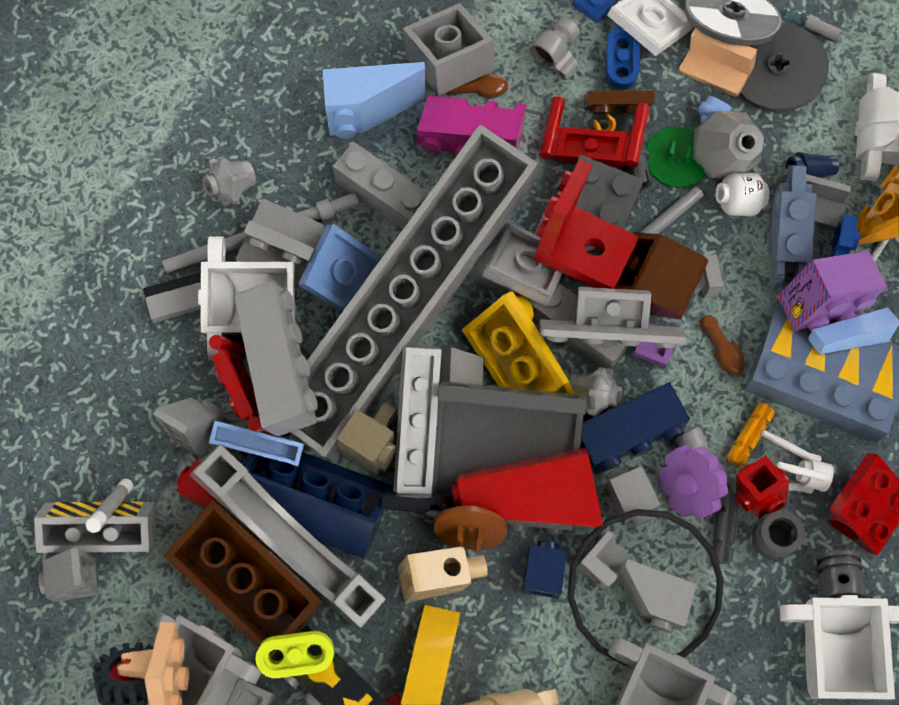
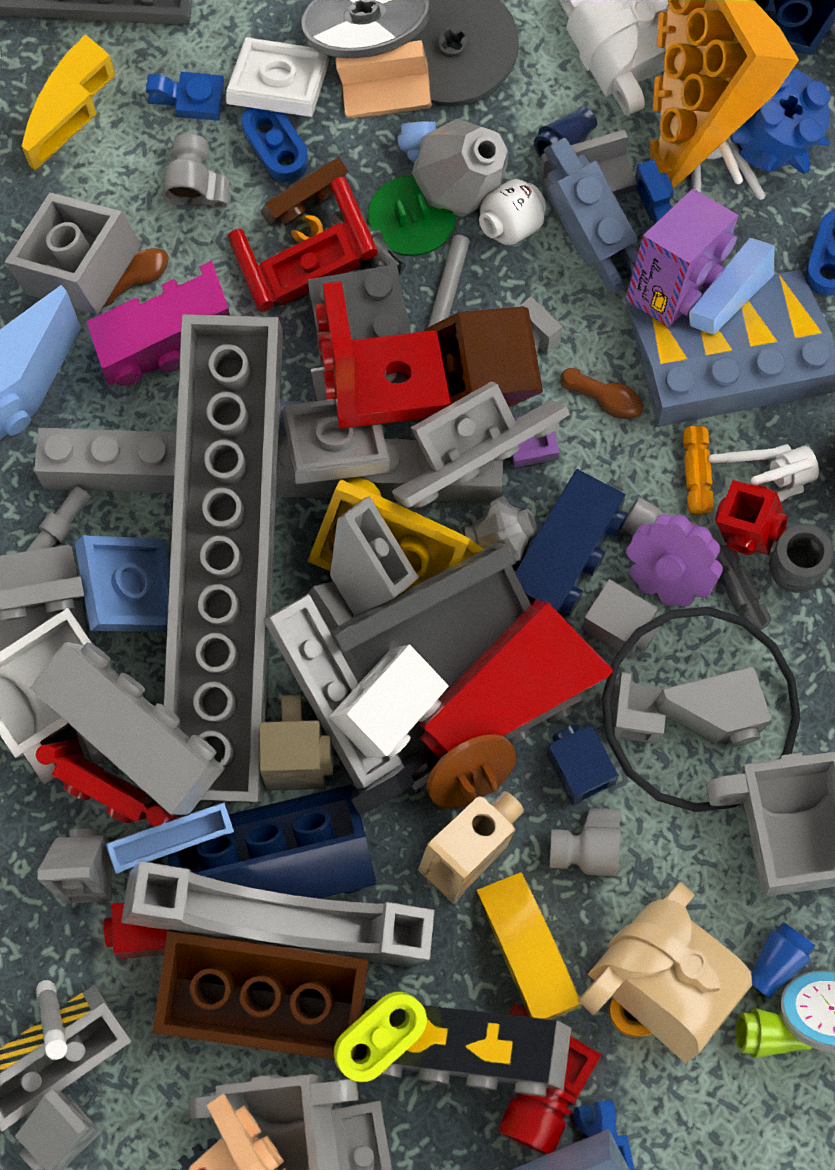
camera: 30 degrees left, 0 degrees up
none -> white brick [329,644,449,758]
none -> light grey slope [330,496,419,616]
none -> light grey piece [549,808,620,877]

